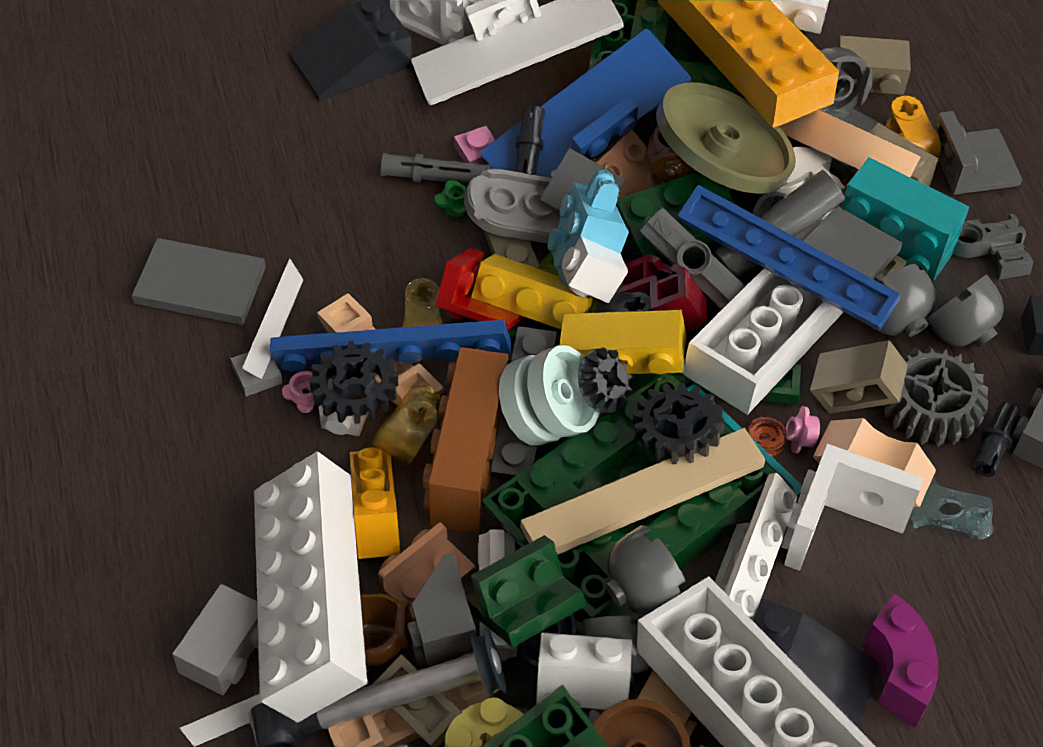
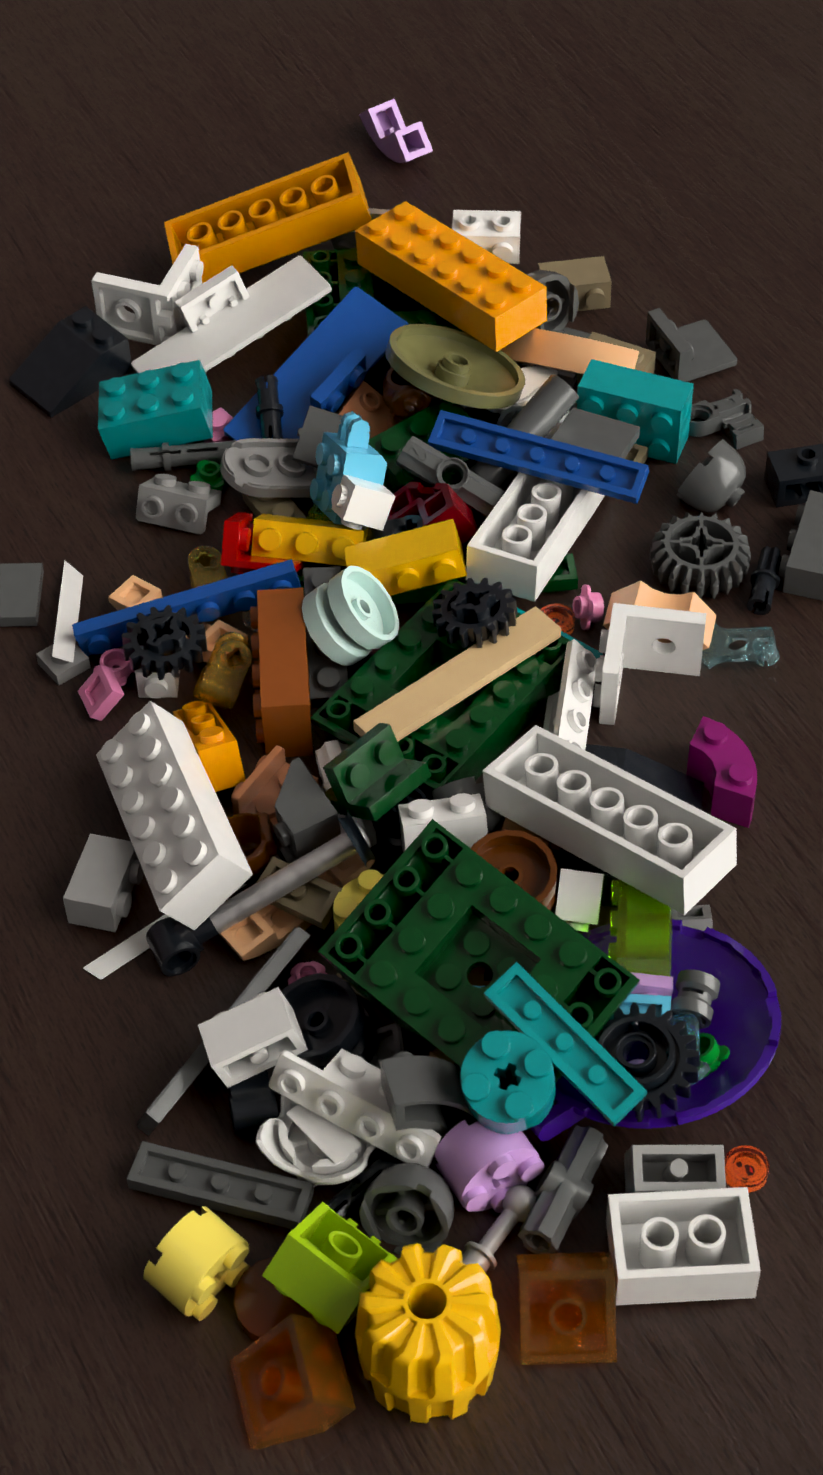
camera: 10 degrees left, 5 degrees down
black gear [578,347,634,413] -> none
dark grey cylinder [605,525,685,616] -> none
dark tan brick [810,340,908,414] -> none
dark grey cylinder [873,264,937,337] -> none
light orange piece [885,96,941,158] -> none
none -> bright pink plate [78,664,125,721]
none -> teal brick [98,360,213,459]
none -> light grey bracket [136,474,222,534]

